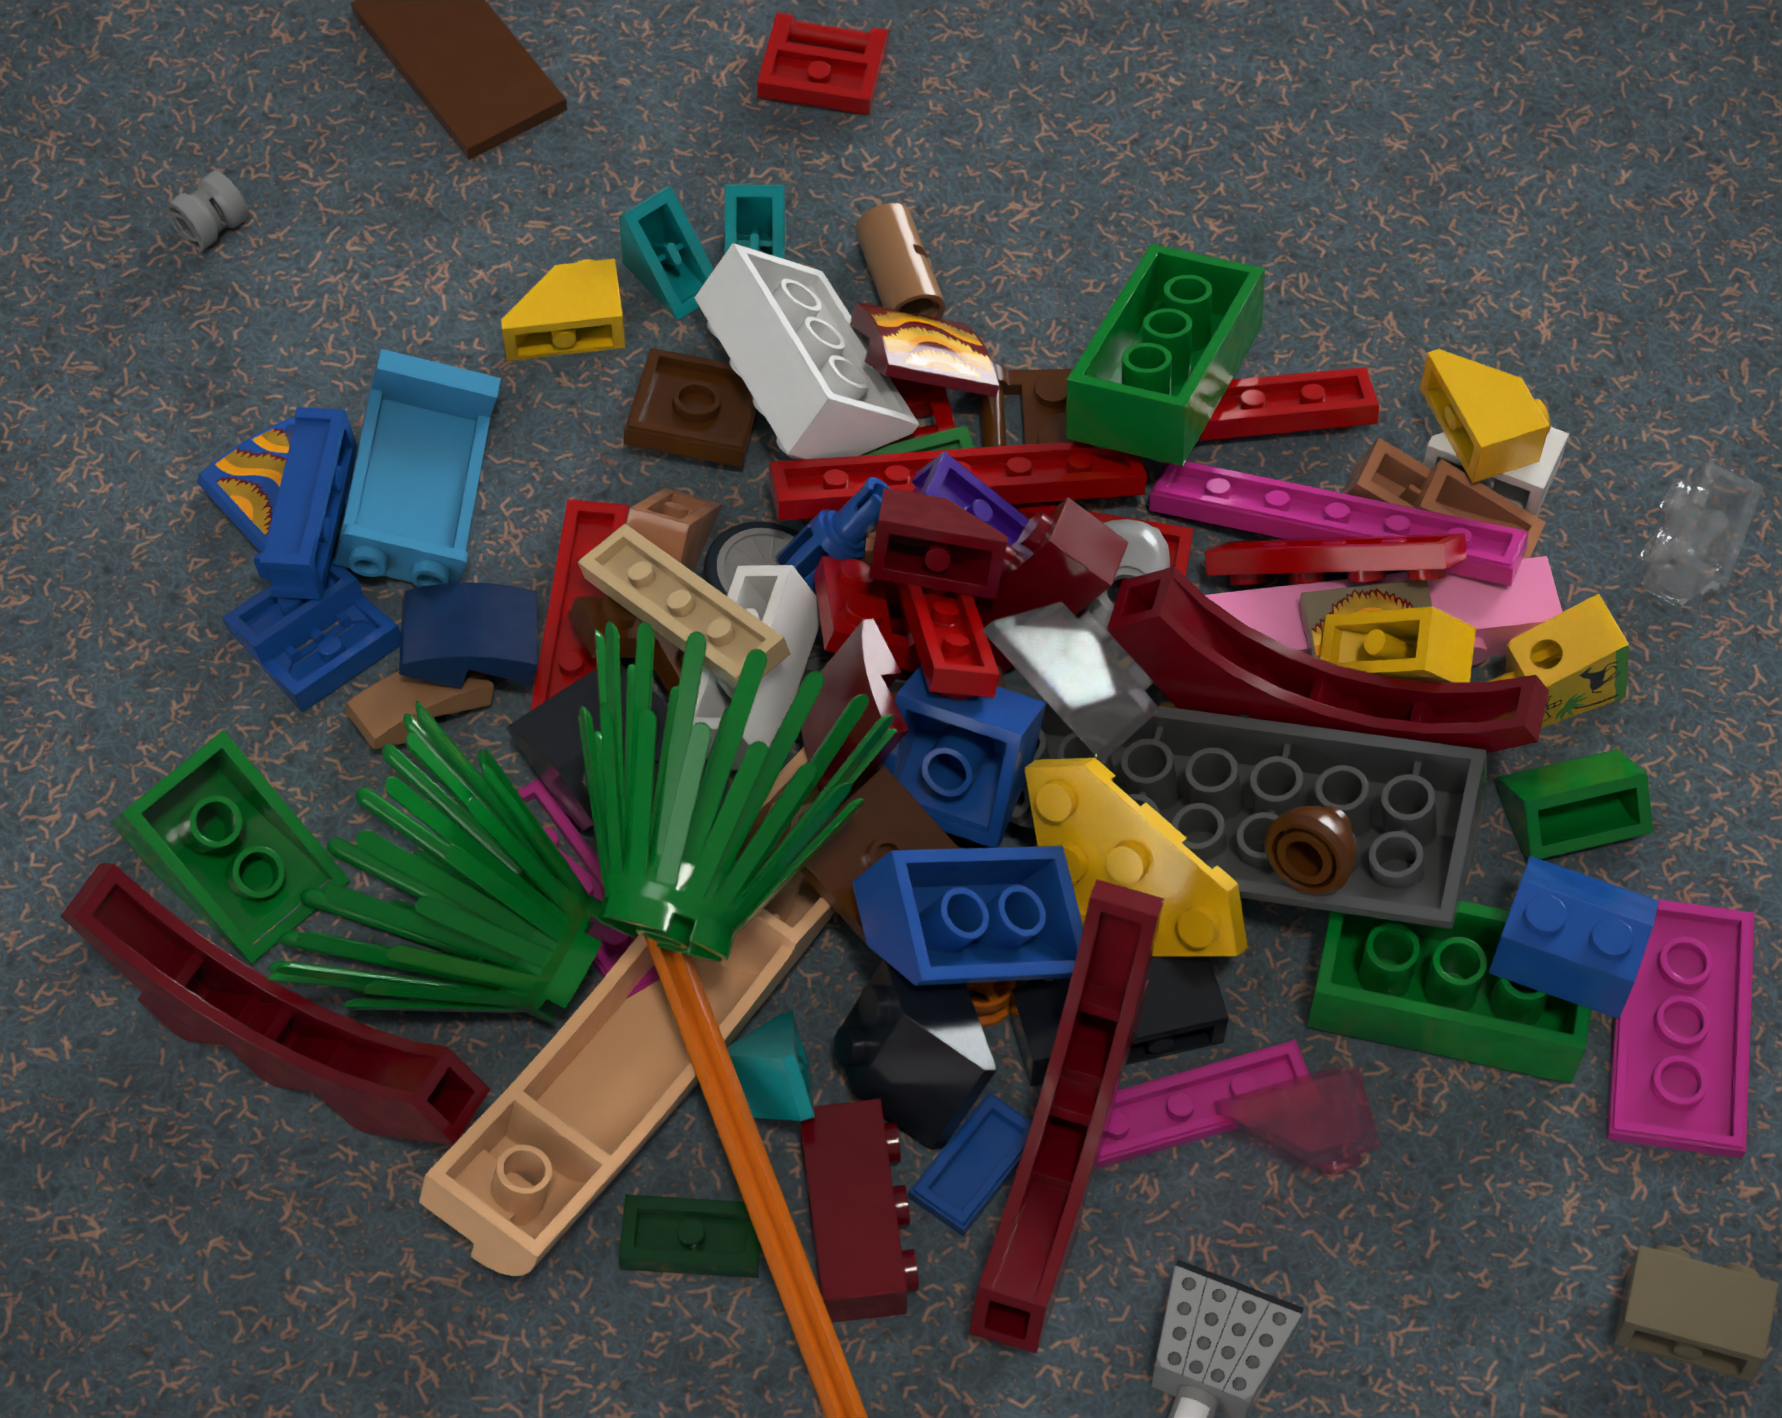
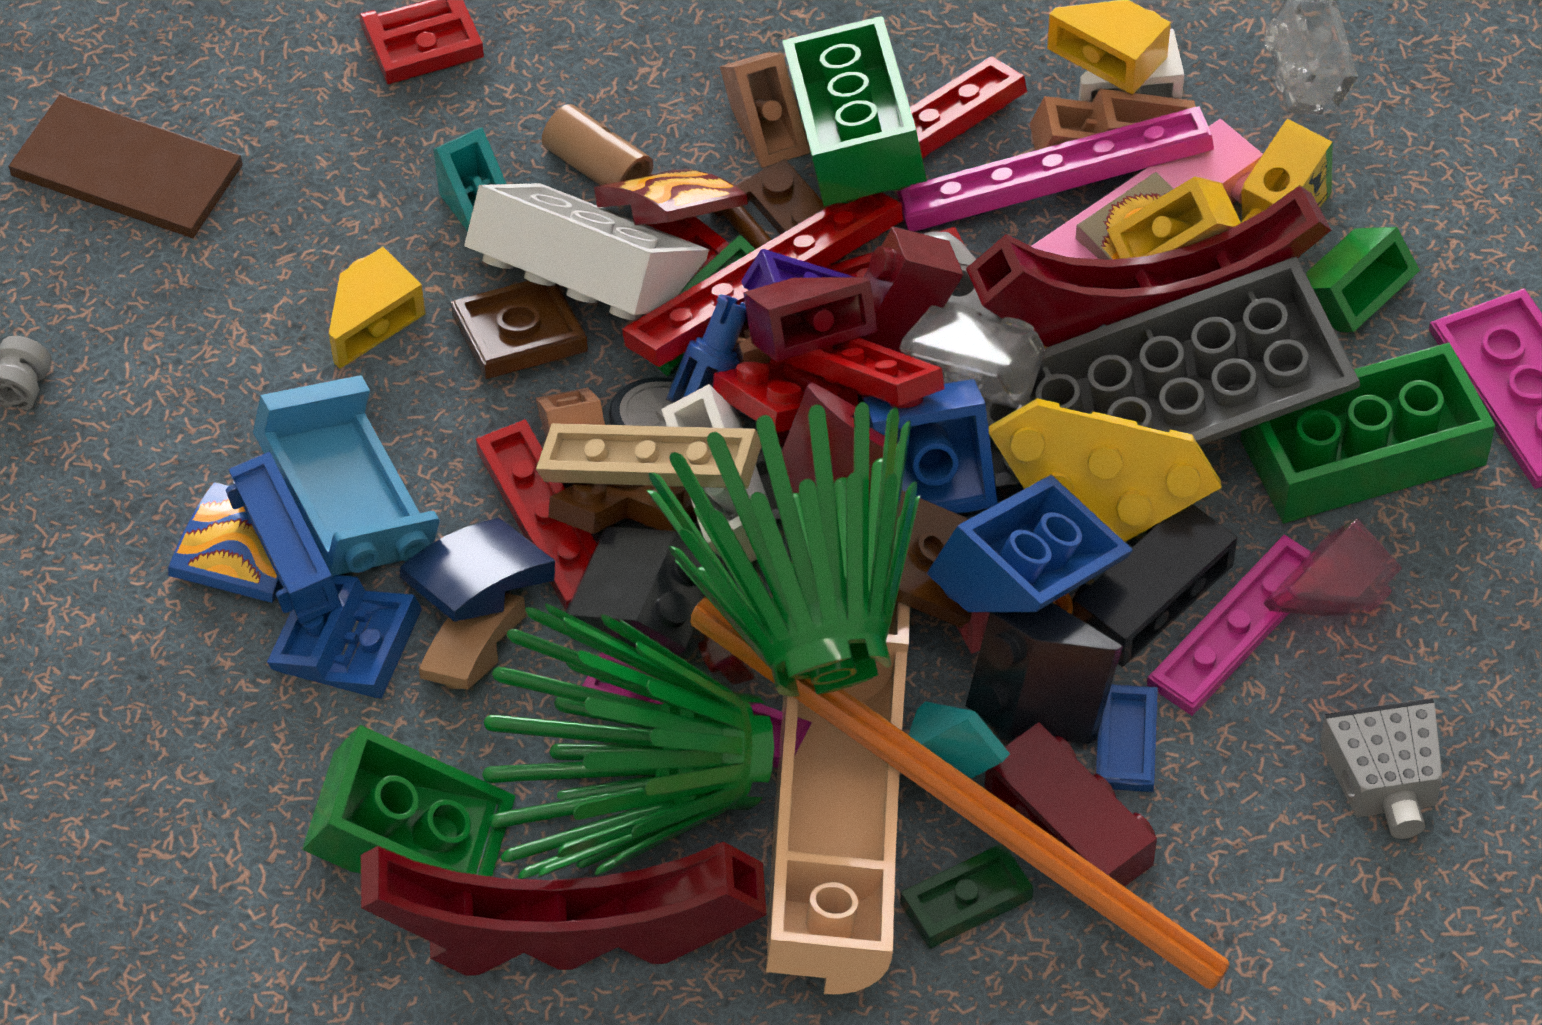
camera: 30 degrees left, 5 degrees down
teal slope [619,186,714,320] -> none
dark red arch [969,879,1164,1354] -> none
red plate [1205,533,1467,585] -> none
reddish brown brick [1264,806,1357,896] -> none
blue slope [1489,856,1659,1019] -> none
none -> nougat slope [720,52,810,168]

